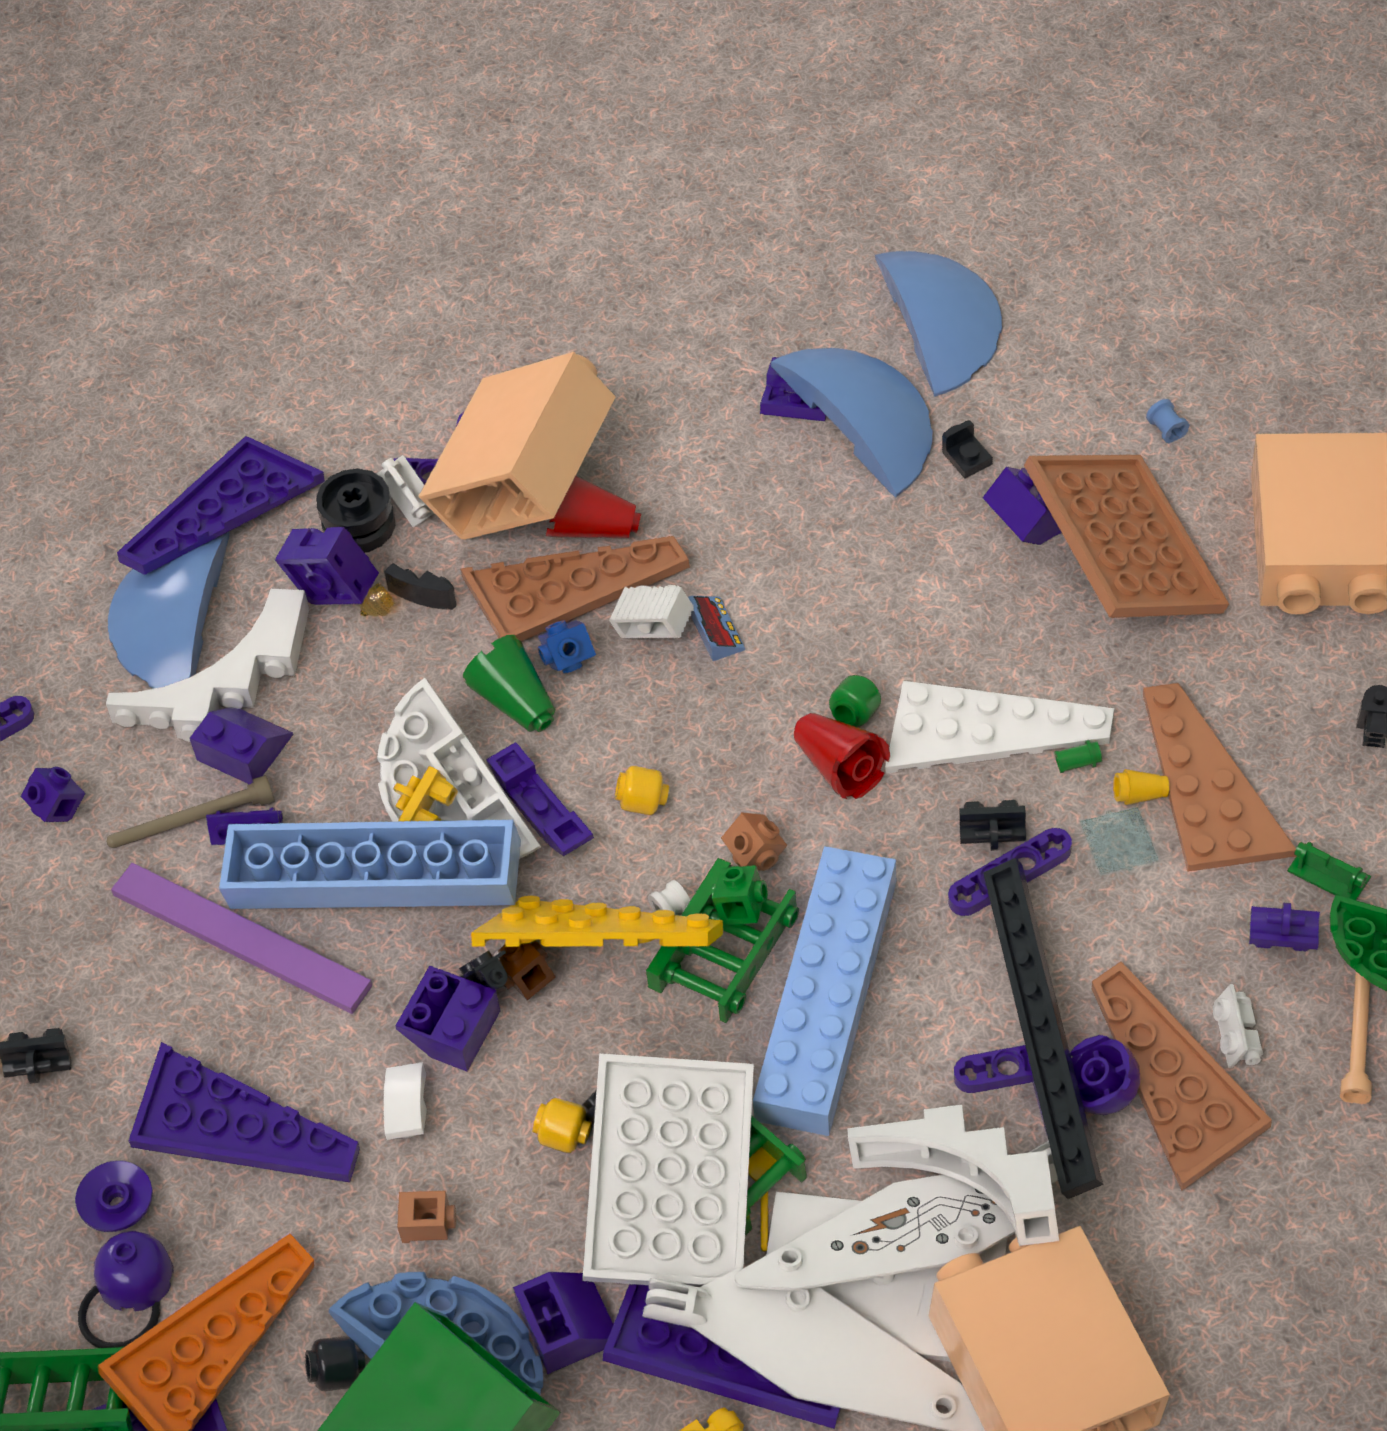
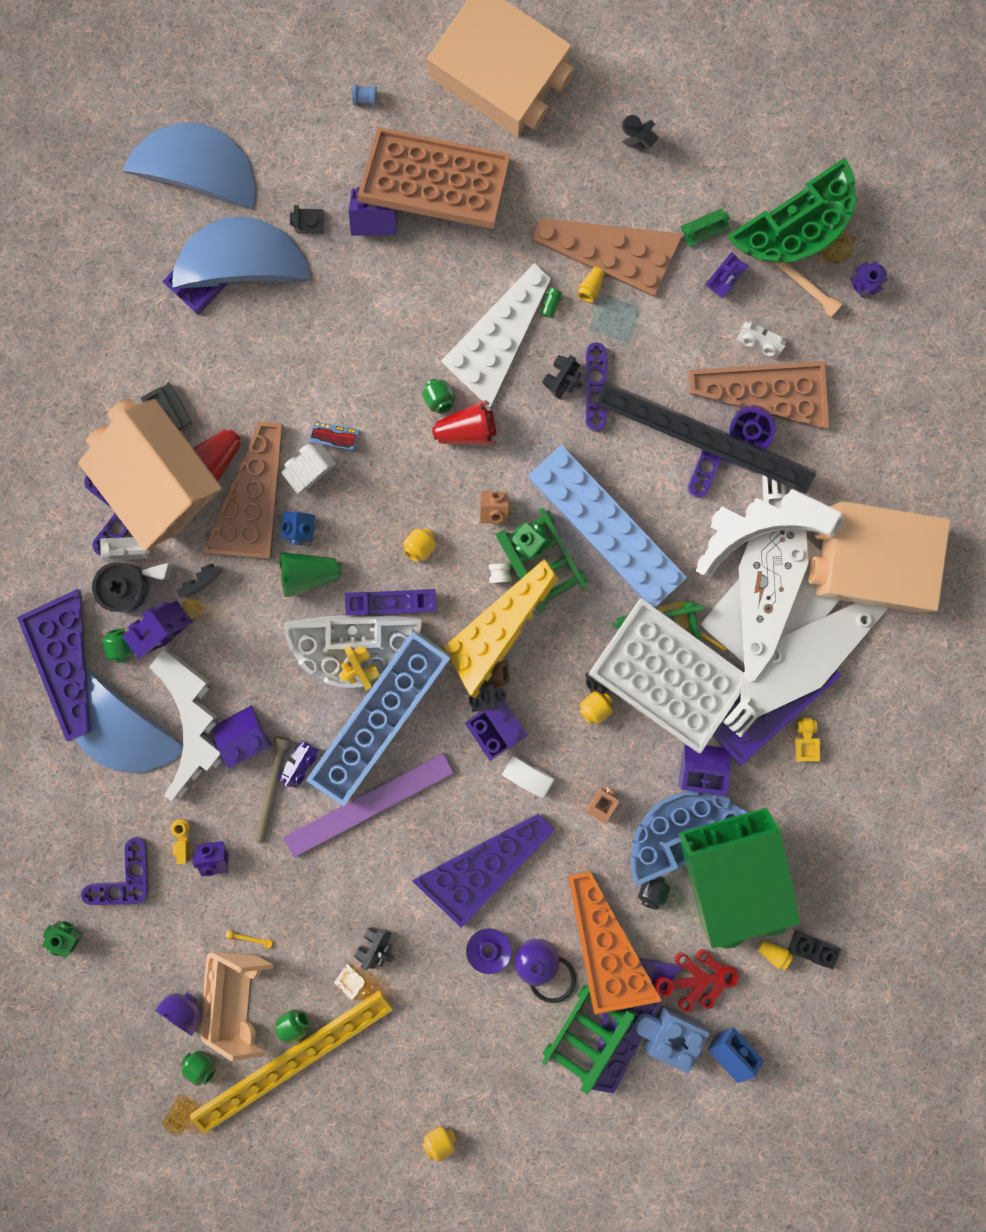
camera: 65 degrees left, 35 degrees up
none -> green head [103,628,134,663]
none -> pearl dark grey plate [140,382,192,430]
none -> white slope [142,563,173,580]
none -> yellow plate [171,818,191,864]

